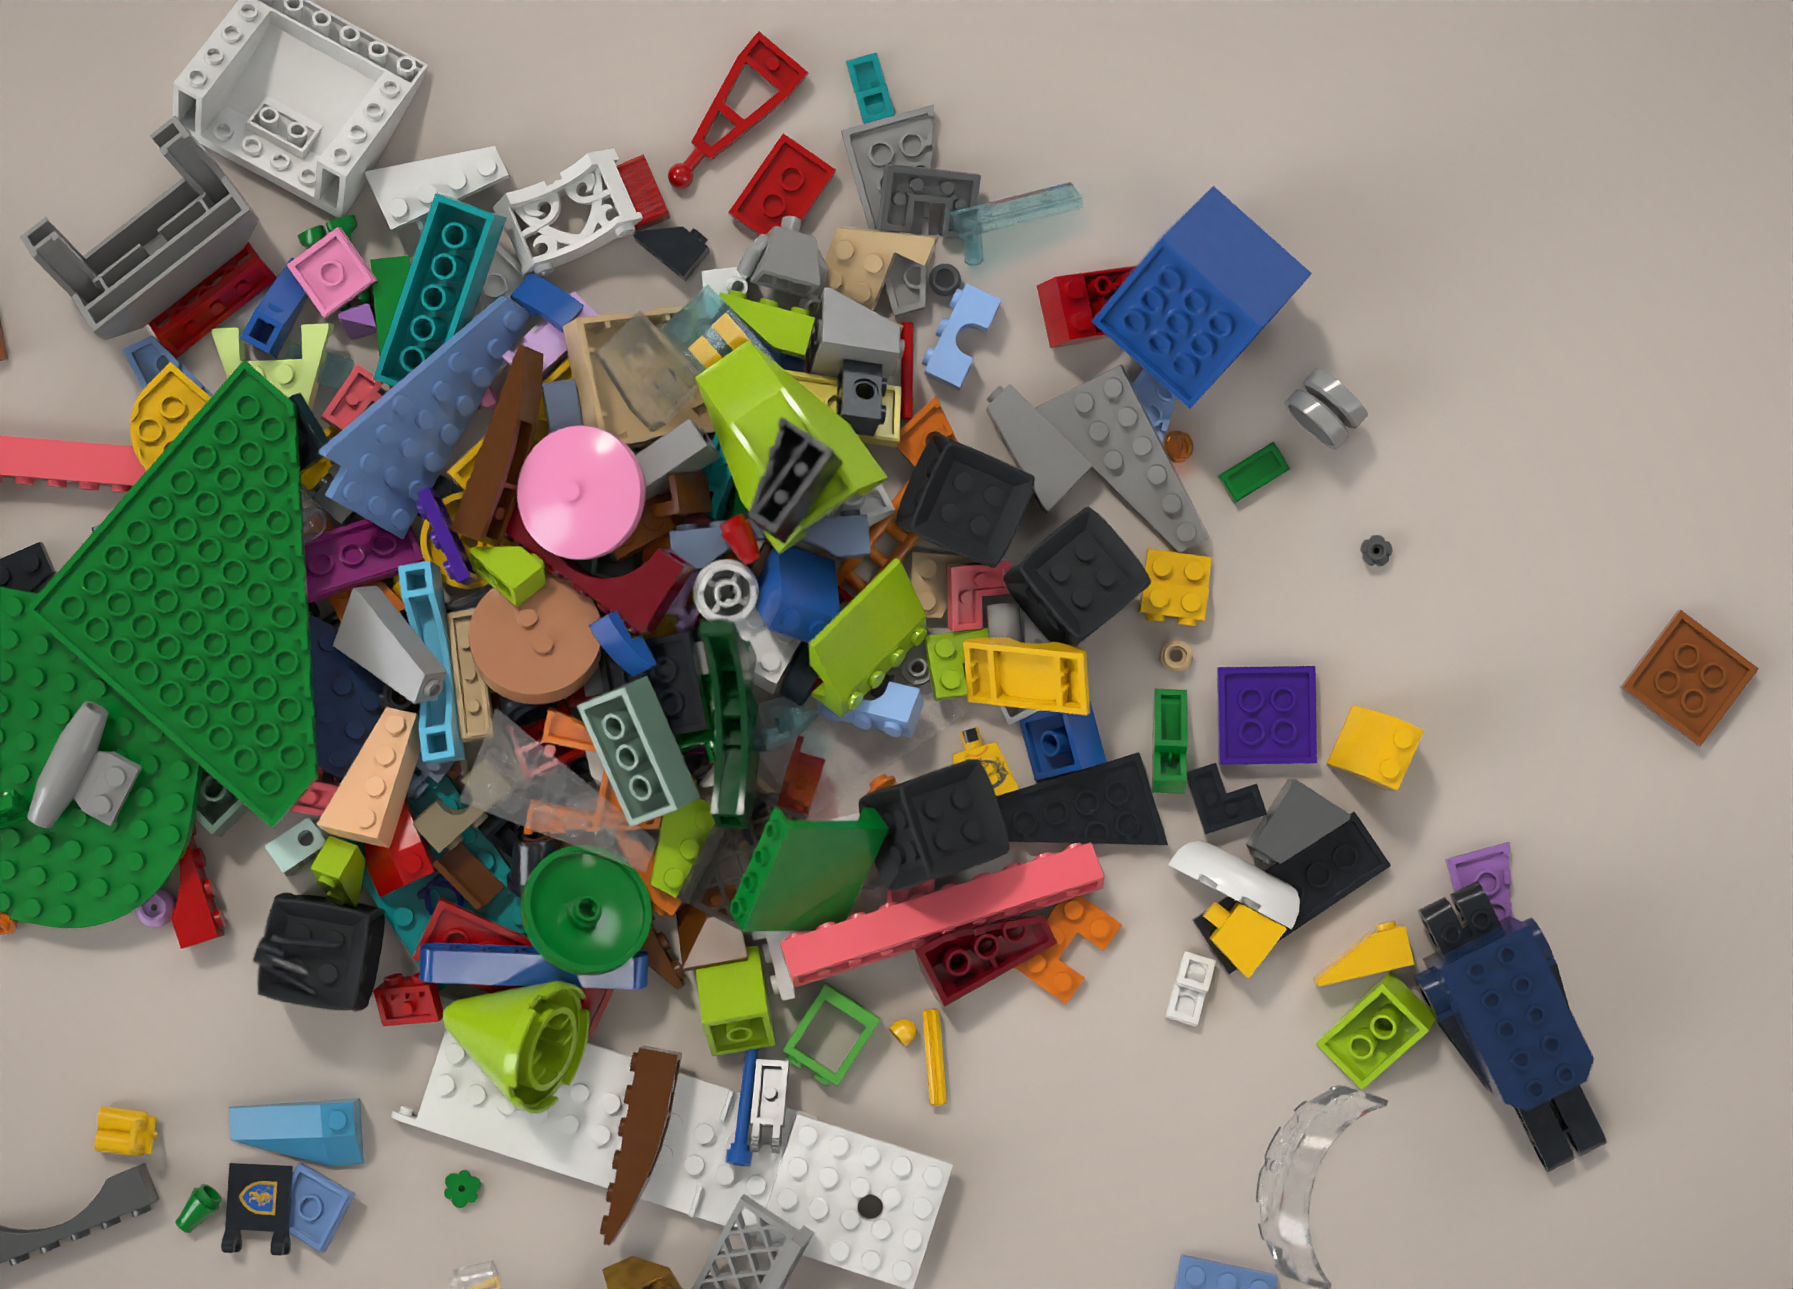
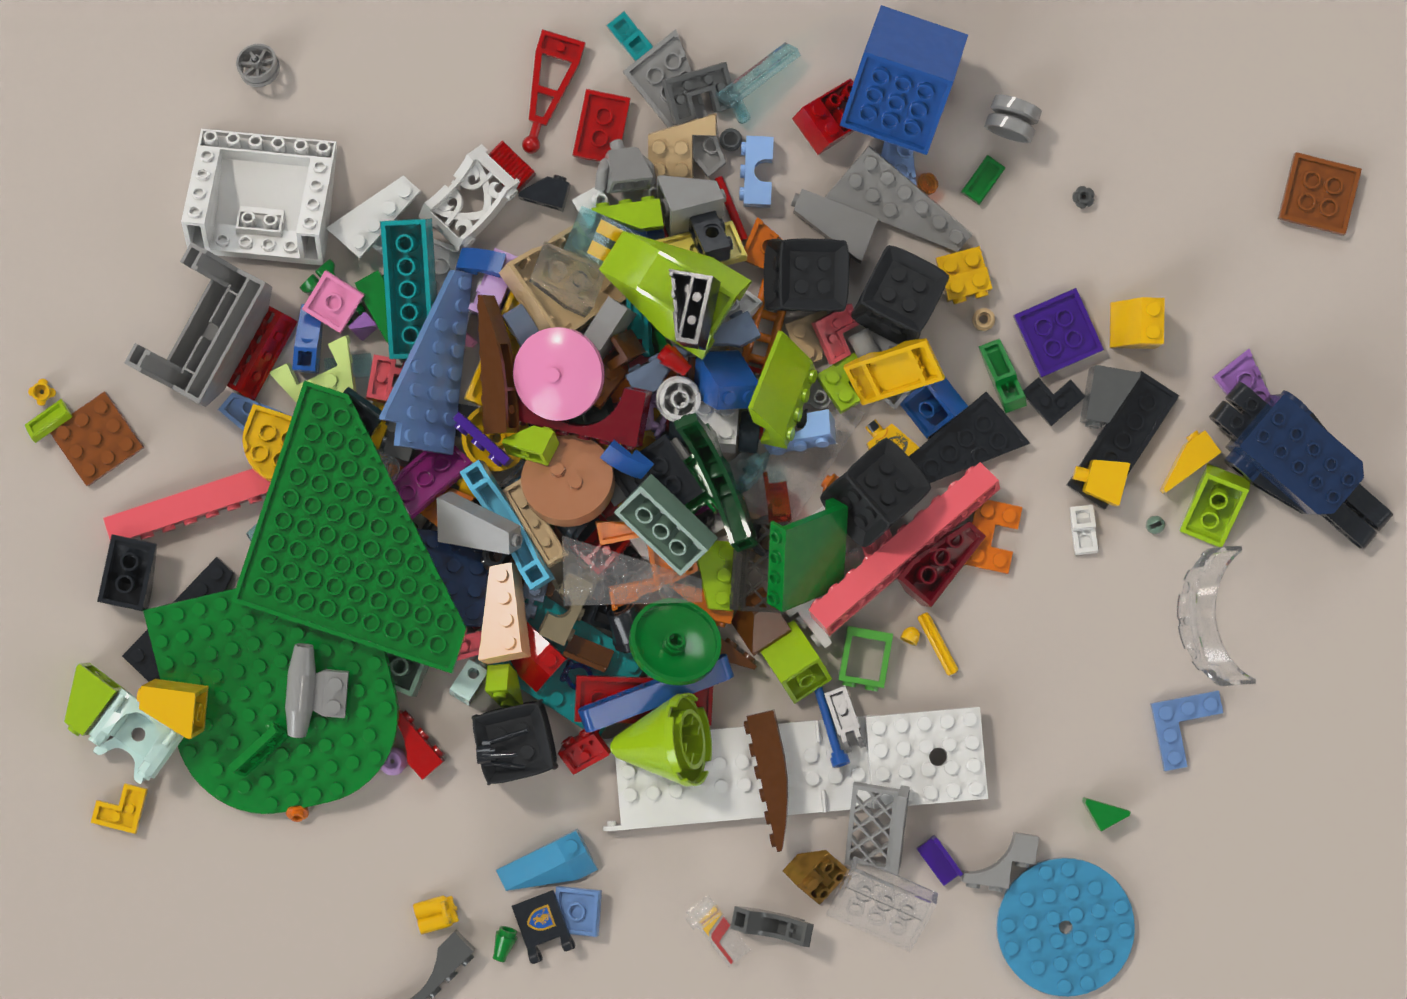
camera: 20 degrees left, 0 degrees up
green plant [444,1170,481,1208] -> none
white brick [1169,840,1300,929] -> none
none -> sand green hinge [1146,516,1165,534]

